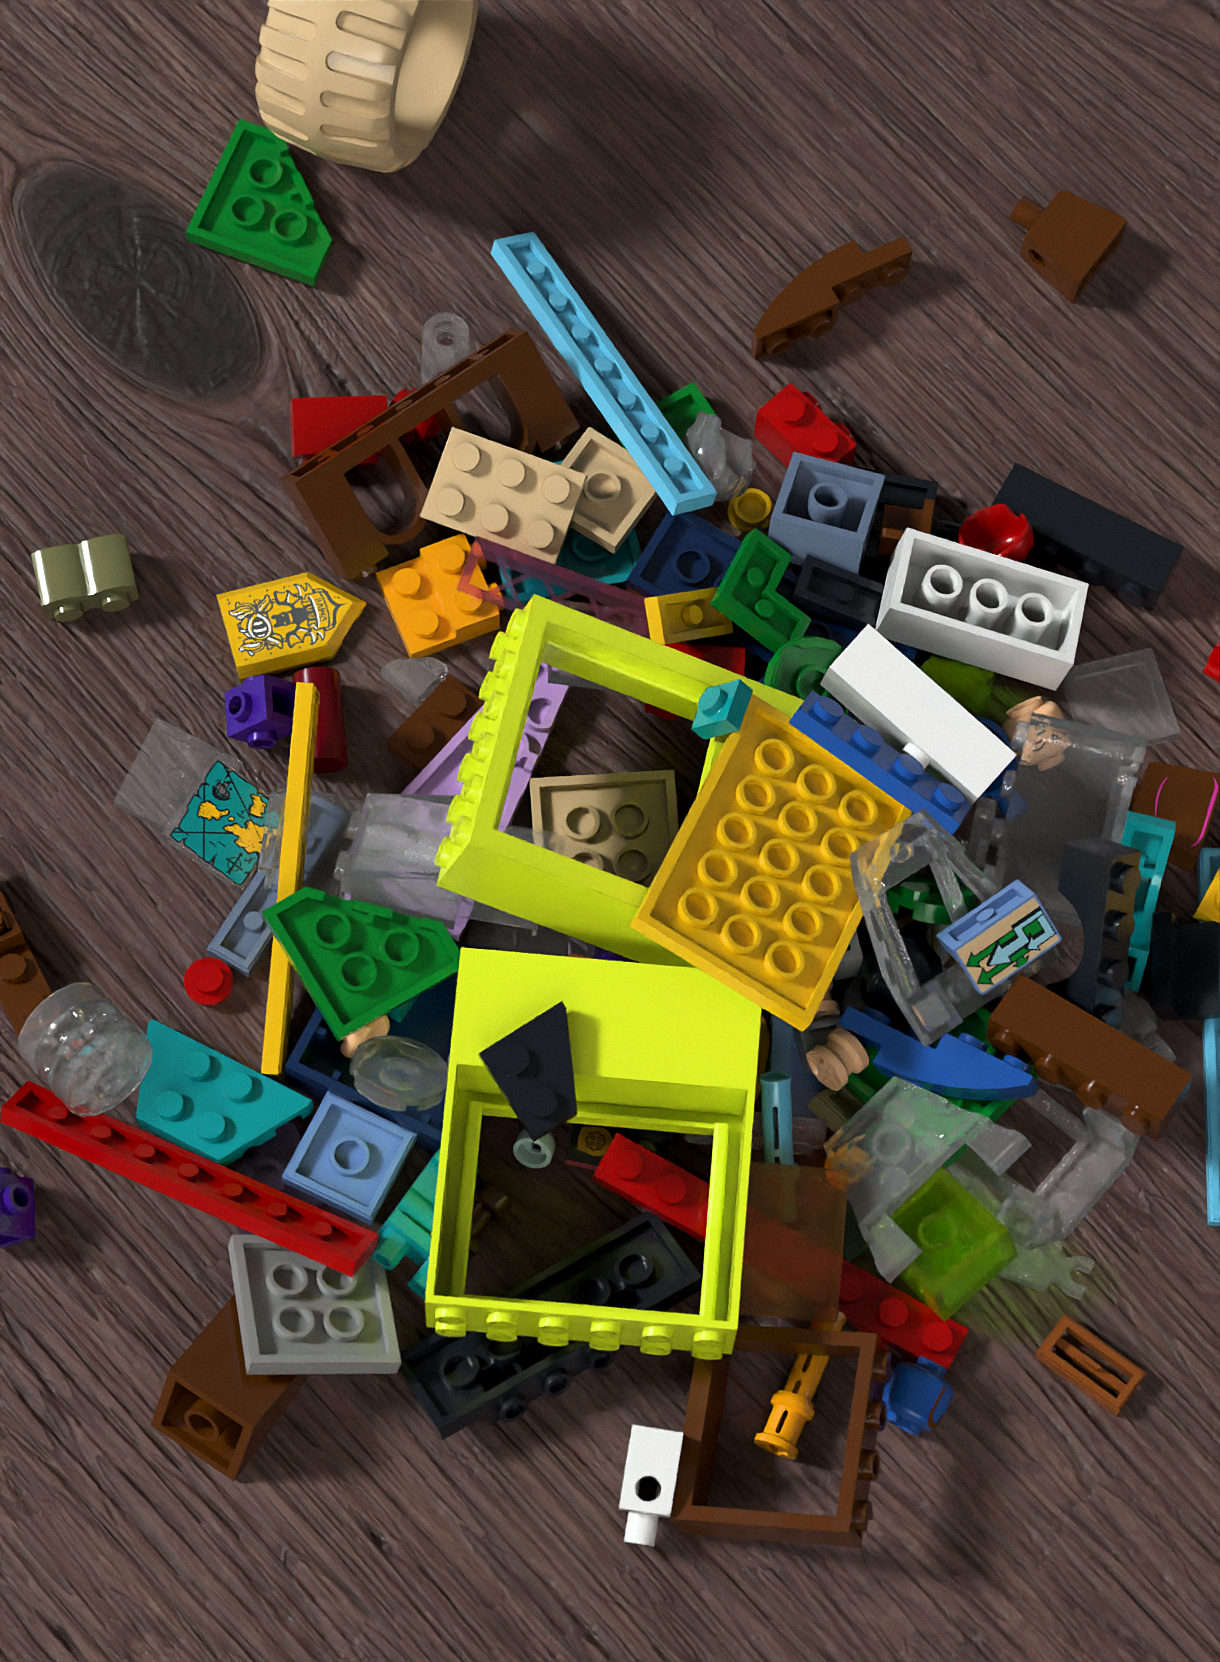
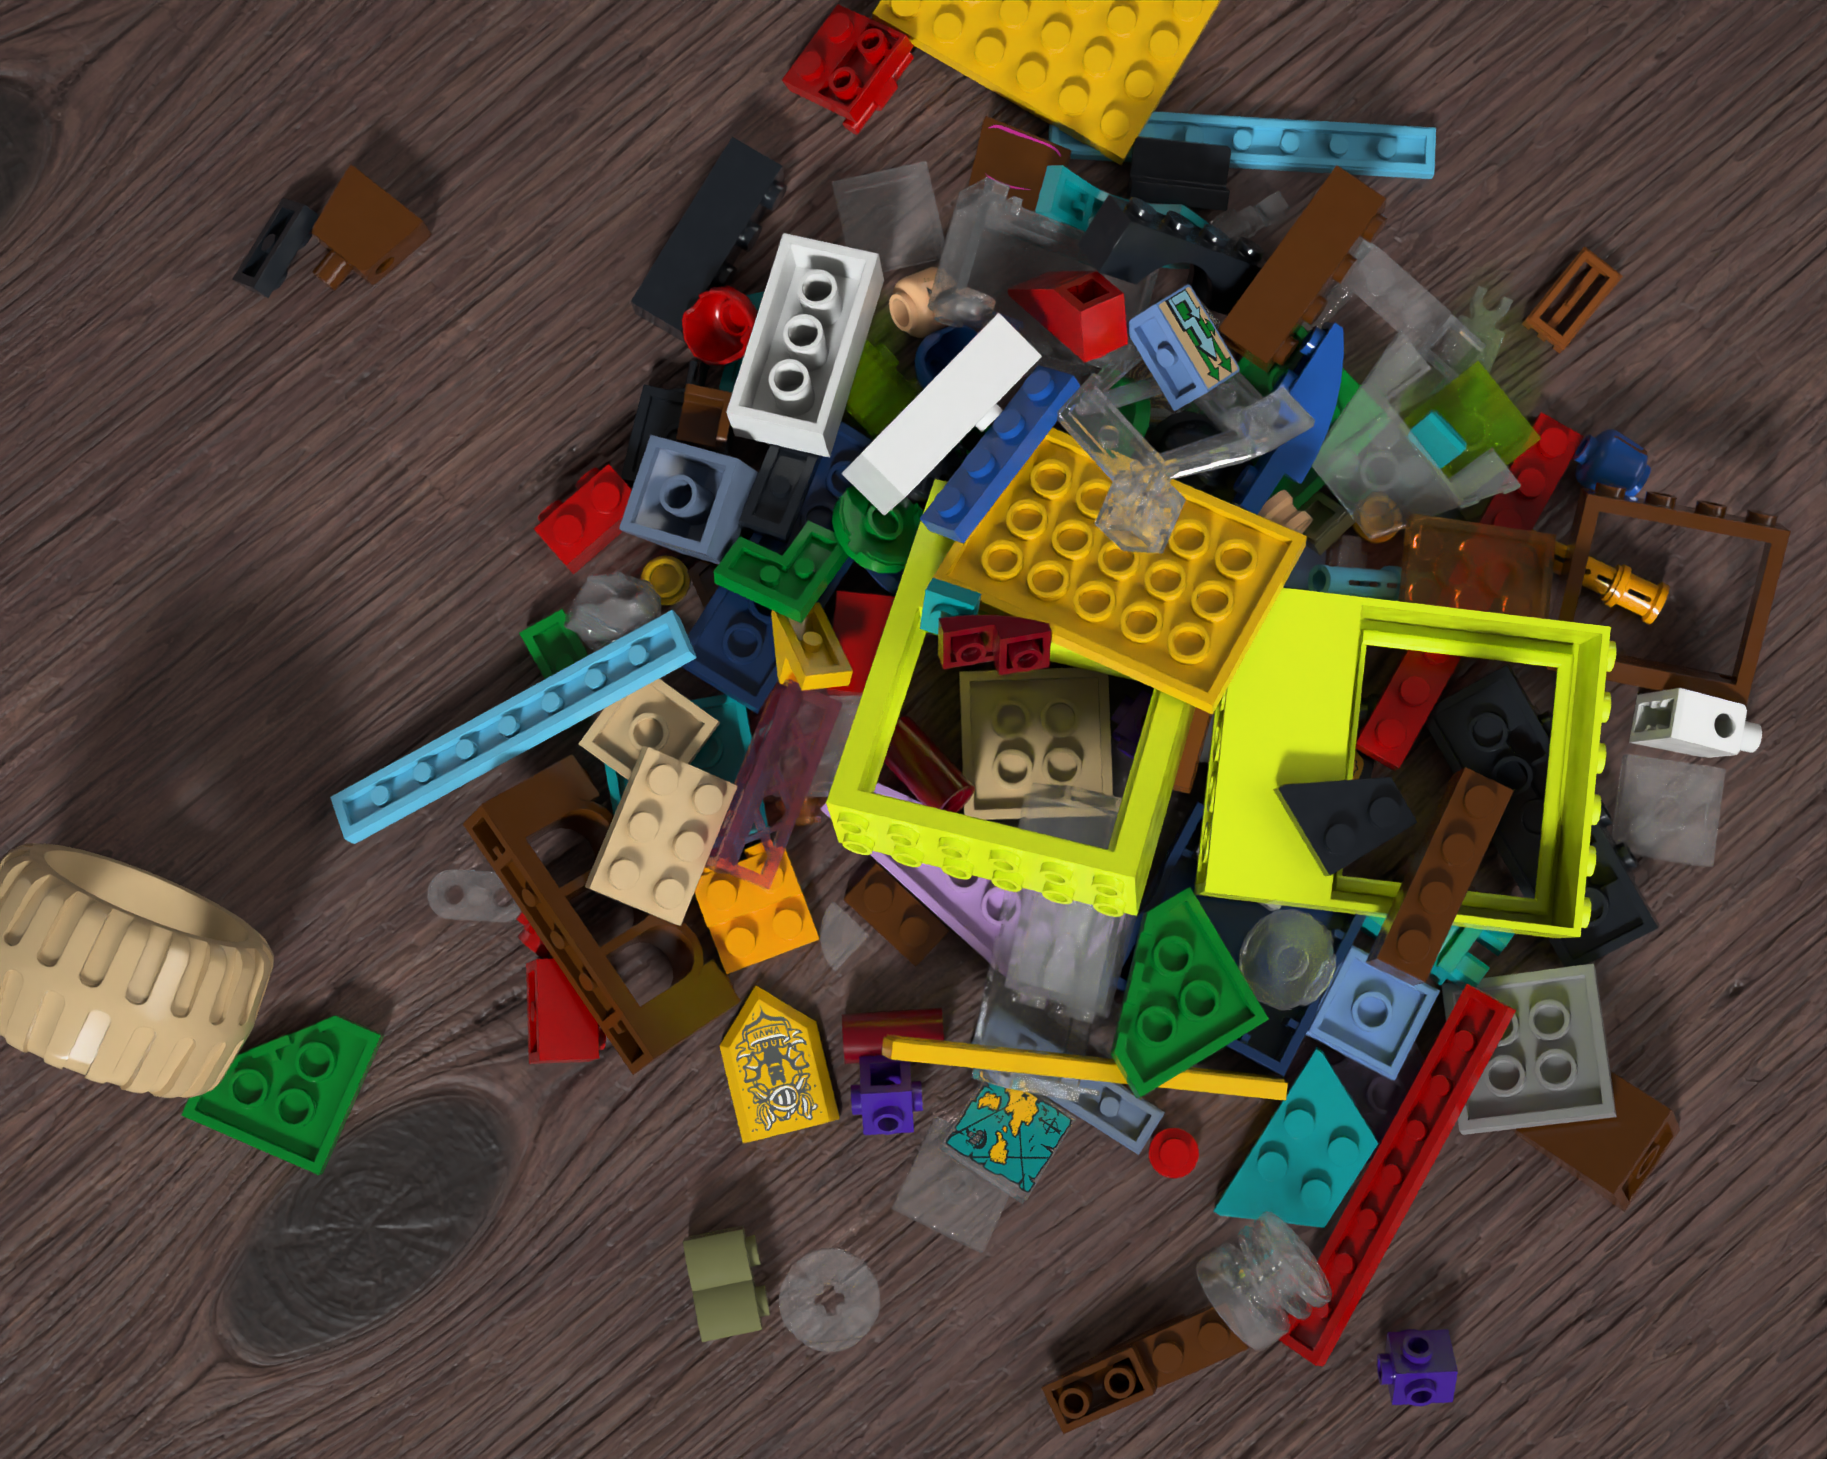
camera: 85 degrees left, 15 degrees up
reddish brown slope [750,236,912,360] -> none
none -> black plate [232,198,320,298]
none -> clear plate [779,1247,880,1352]
none -> dark red pin [884,716,975,813]
none -> dark red slope [938,615,1051,676]
none -> red slope [1007,271,1128,363]
none -> clear brick [1094,467,1186,553]
none -> reddish brown brick [1365,767,1514,986]
none -> teal slope [1407,409,1467,468]
none -> clear plate [1612,754,1726,868]

